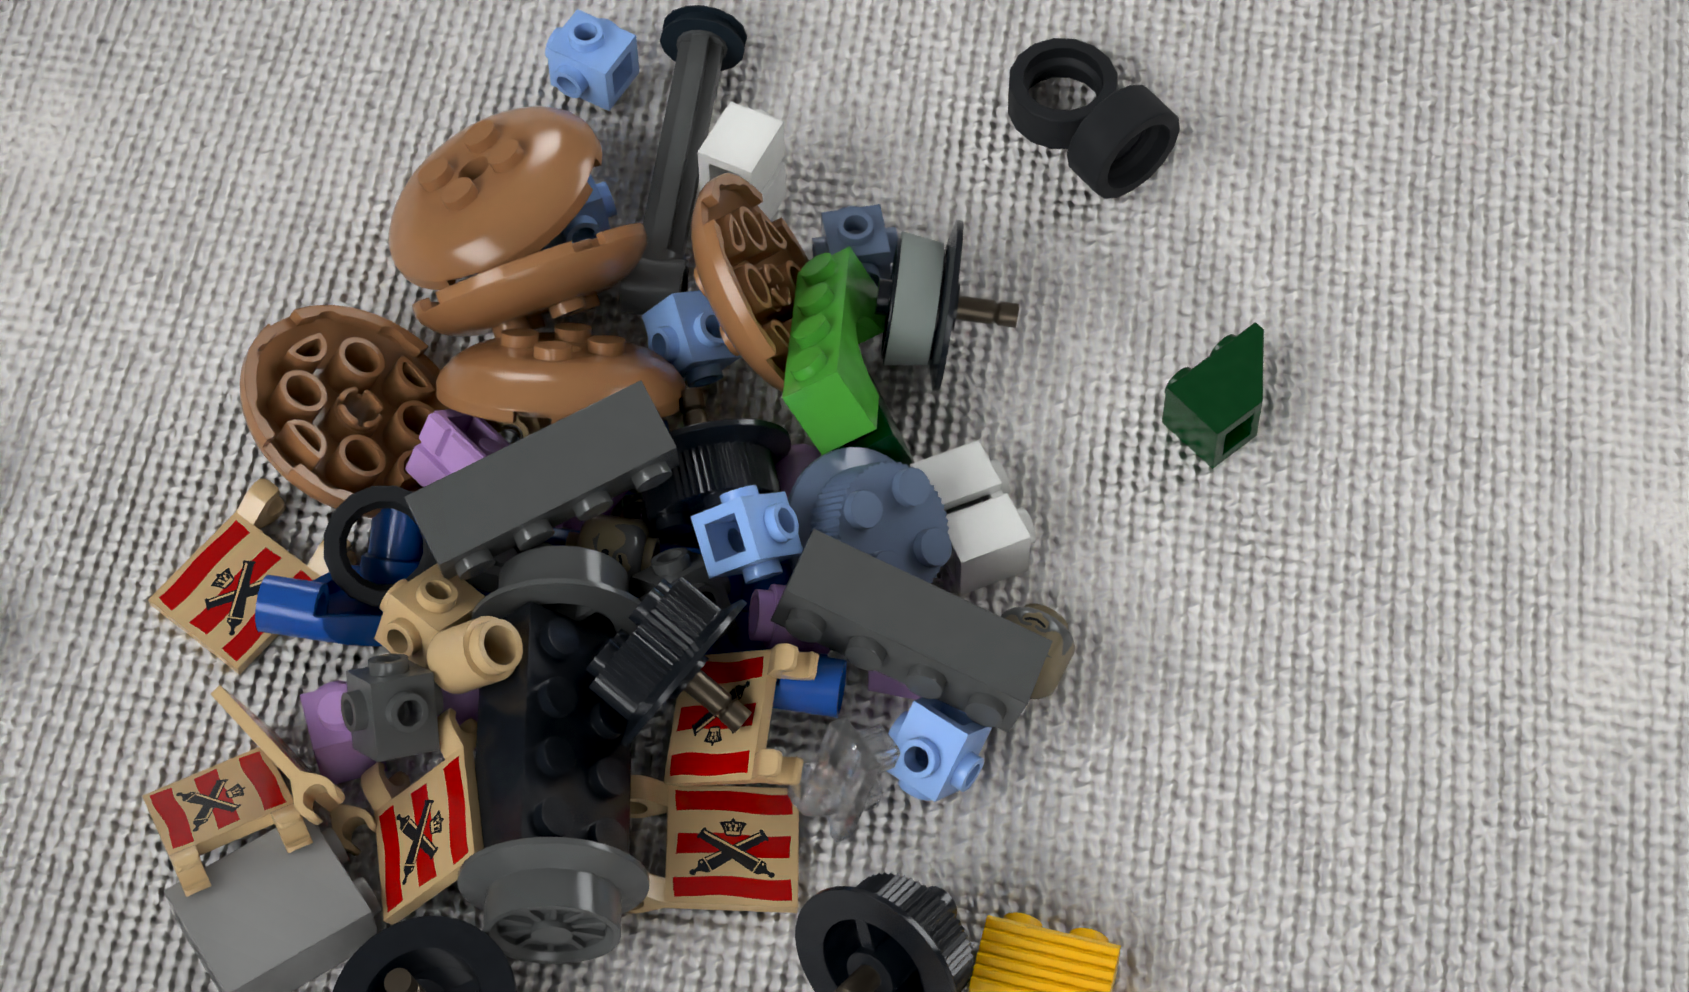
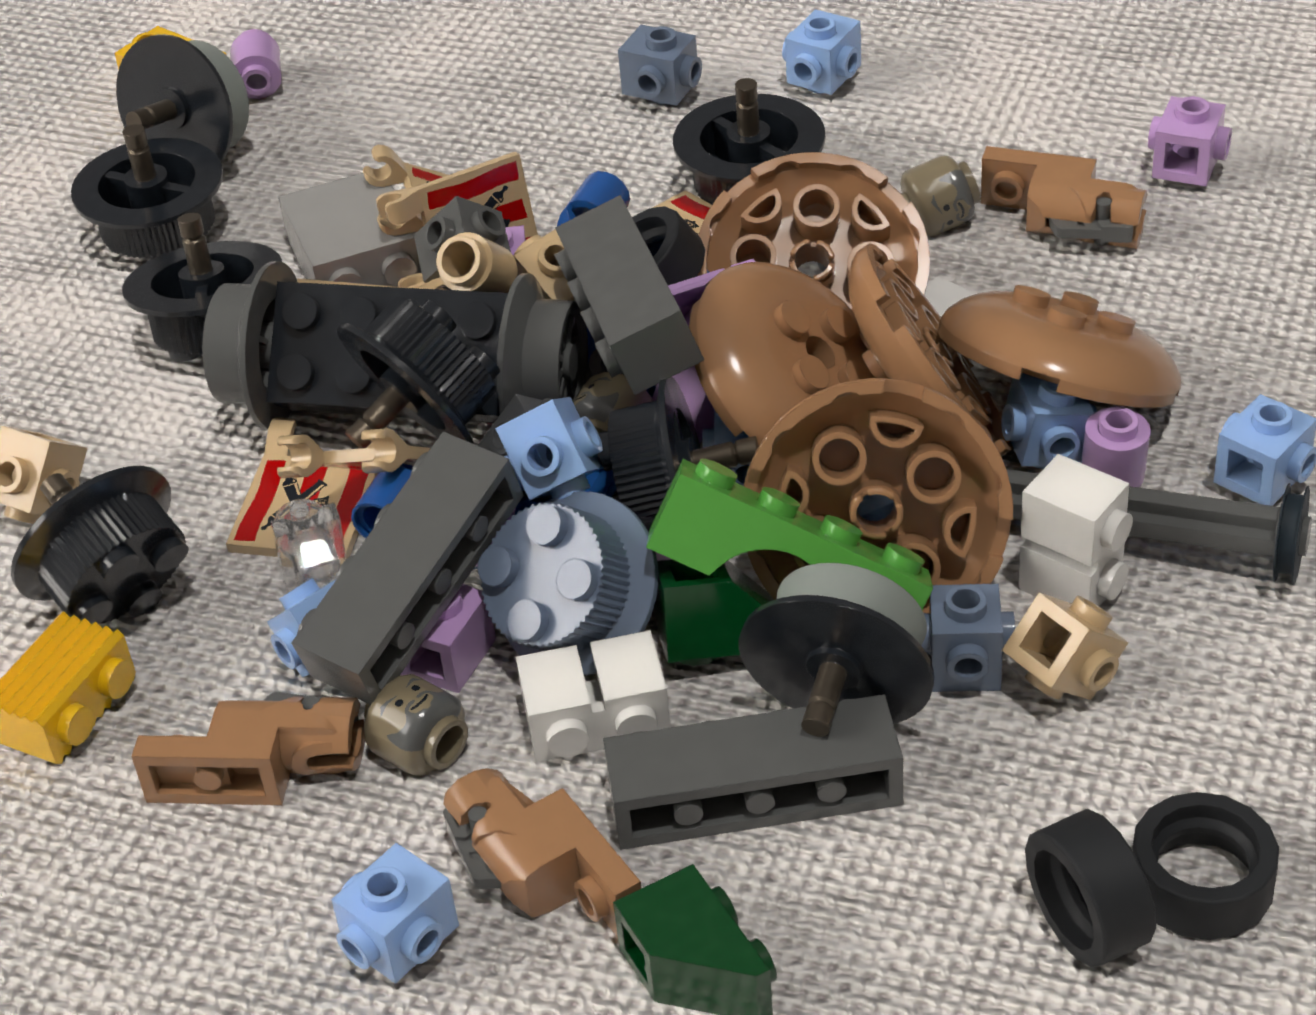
camera: 105 degrees right, 15 degrees down
none -> medium nougat plate [131,692,365,806]
none -> light blue brick [331,843,459,984]
none -> medium nougat plate [443,768,641,938]
none -> dark grey brick [603,694,904,850]
none -> black piece [673,78,826,205]
none -> dark tan head [900,155,981,237]
none -> medium nougat plate [981,146,1148,249]
none -> tan brick [1001,592,1129,700]
none -> lavender brick [1081,406,1151,487]
none -> lavender brick [1148,96,1232,186]

